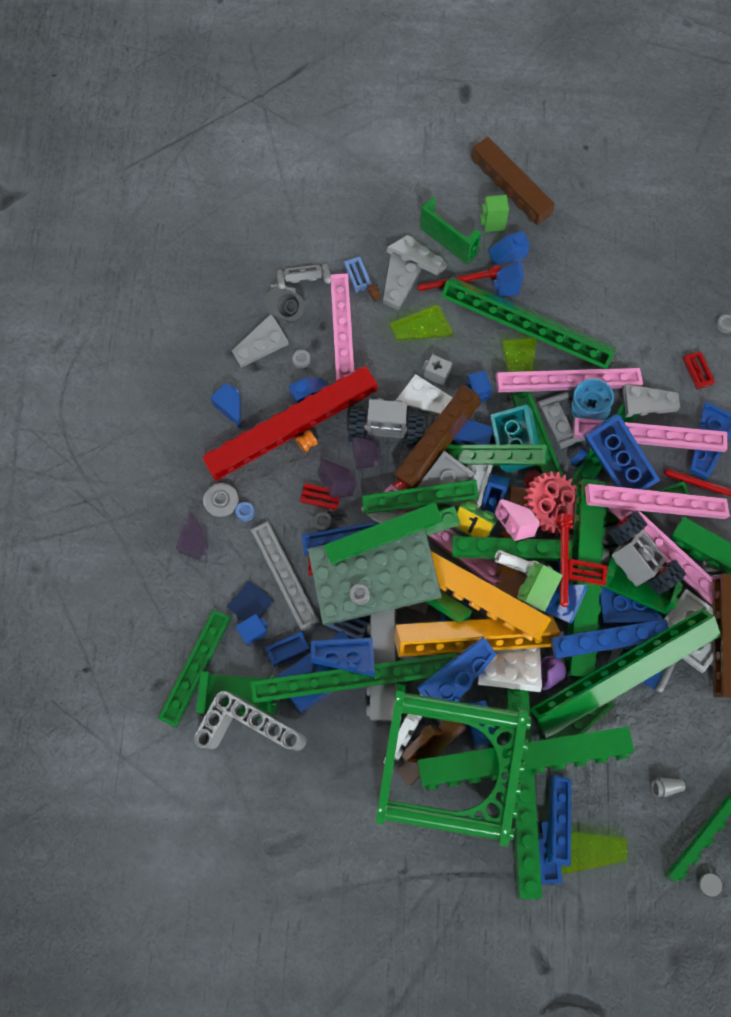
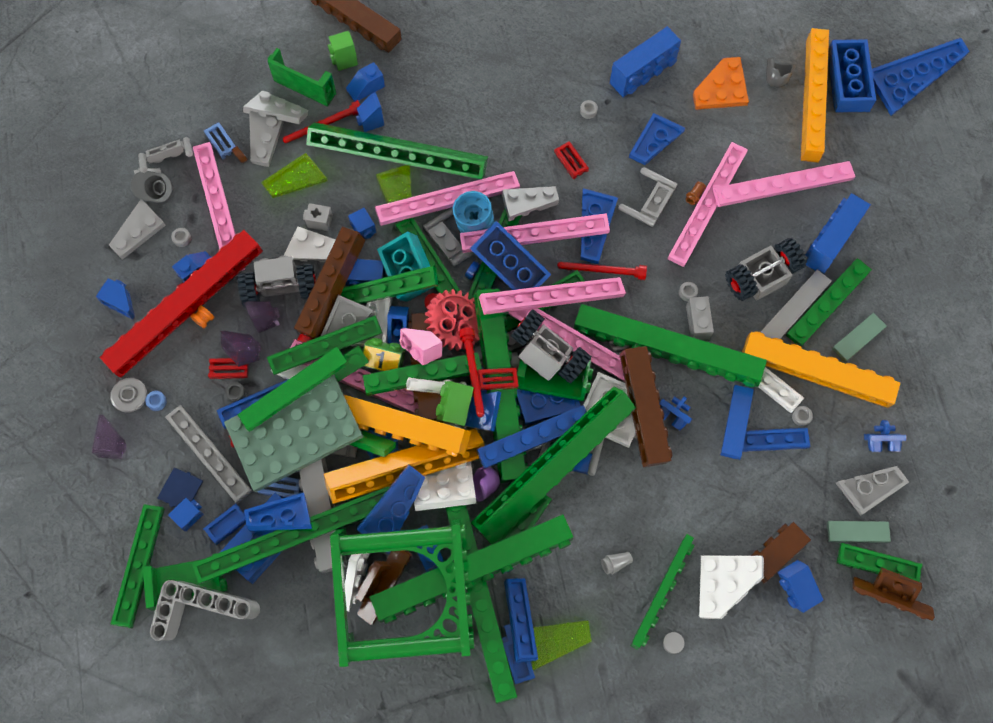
camera: 15 degrees left, 0 degrees up
light grey tile [349,584,370,605] -> none

